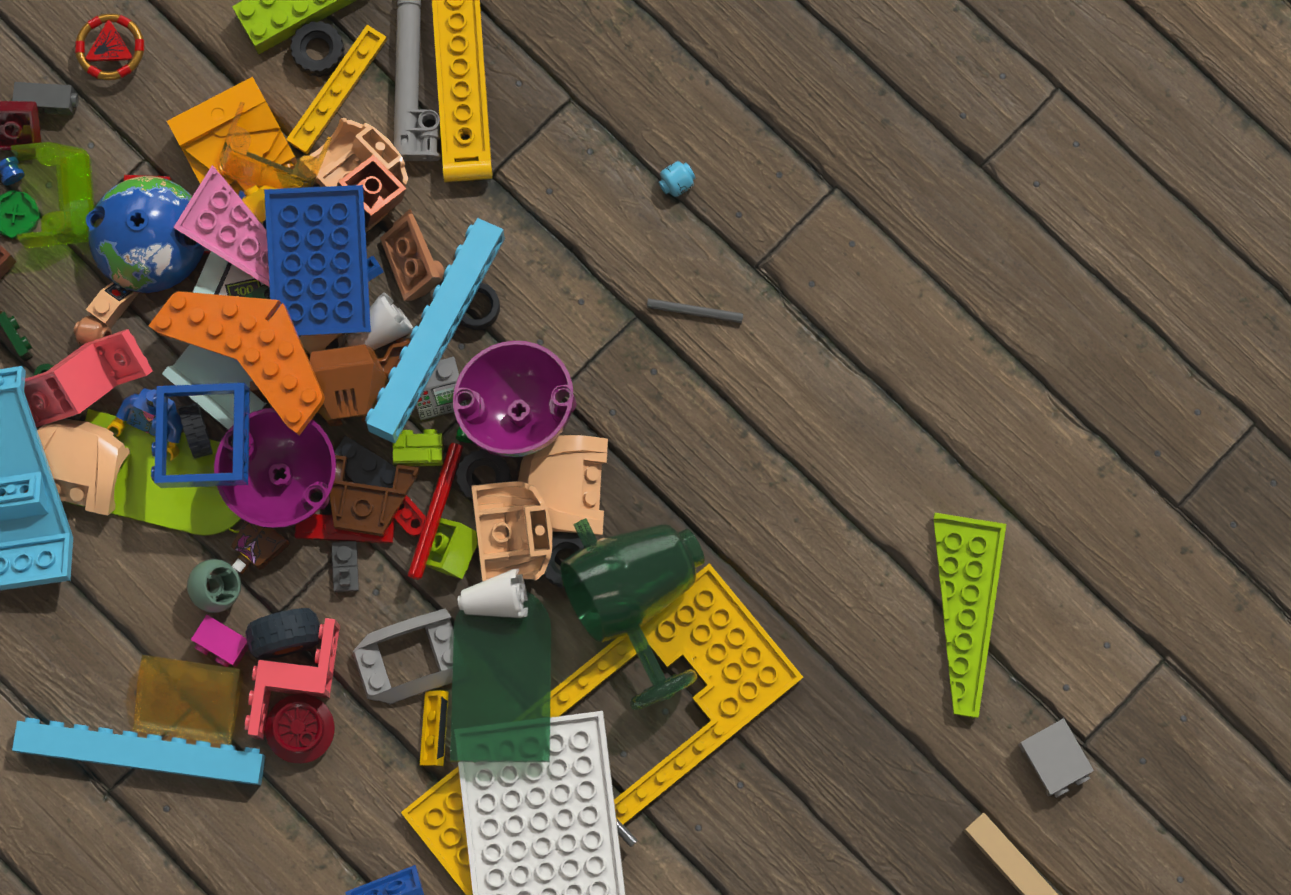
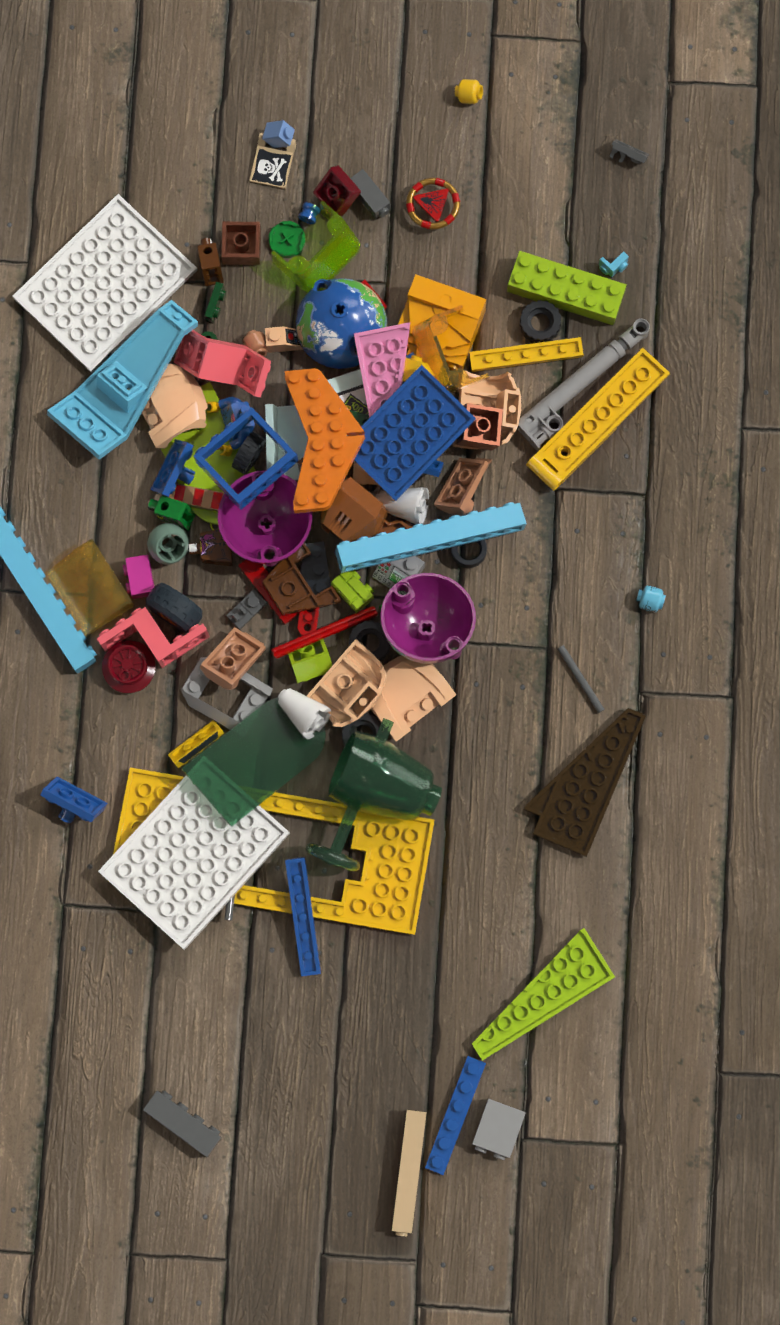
camera: 50 degrees right, 0 degrees up
none -> green torso [148,496,196,531]
none -> blue plate [150,439,195,497]
none -> tile [169,483,224,512]
none -> nougat slope [200,627,266,690]
none -> blue plate [285,857,321,976]
none -> blue plate [425,1056,486,1175]
none -> dark brown wing [524,708,646,857]

